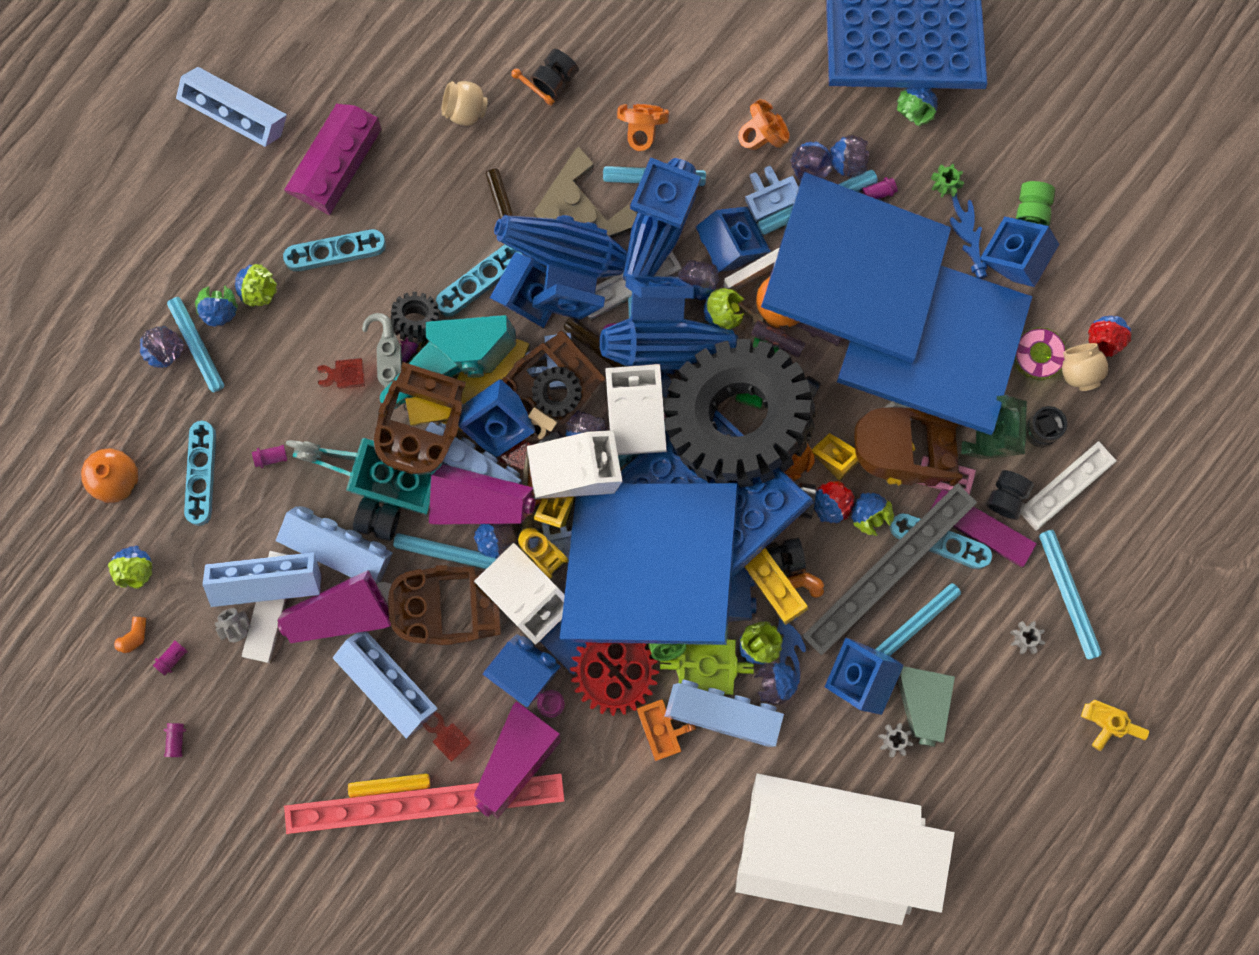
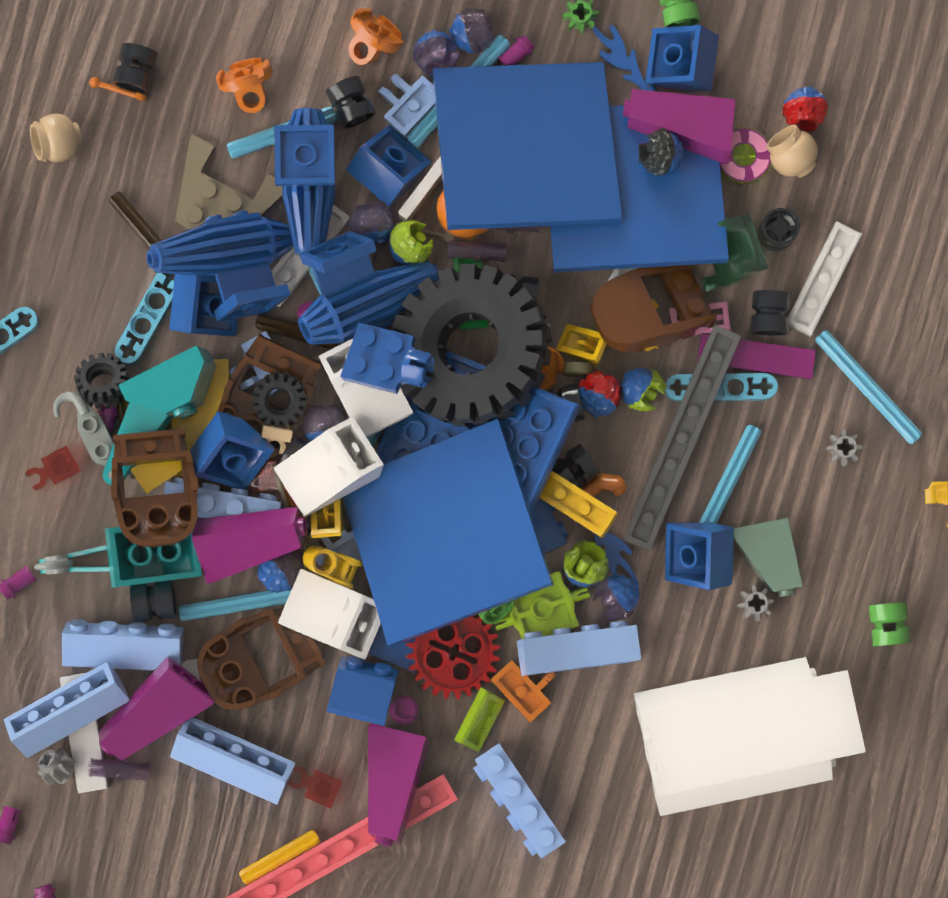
camera: 25 degrees left, 5 degrees up
none -> clear purple pin [88,758,150,782]
none -> black wheel [326,76,376,129]
none -> blue plate [340,323,434,394]
none -> lime plate [454,688,505,752]
none -> light blue brick [473,743,565,859]
none -> olive tile [563,362,592,377]
none -> magenta slope [623,89,735,164]
none -> pearl dark grey piece [638,128,684,176]
none -> bright green wheel [868,602,911,647]

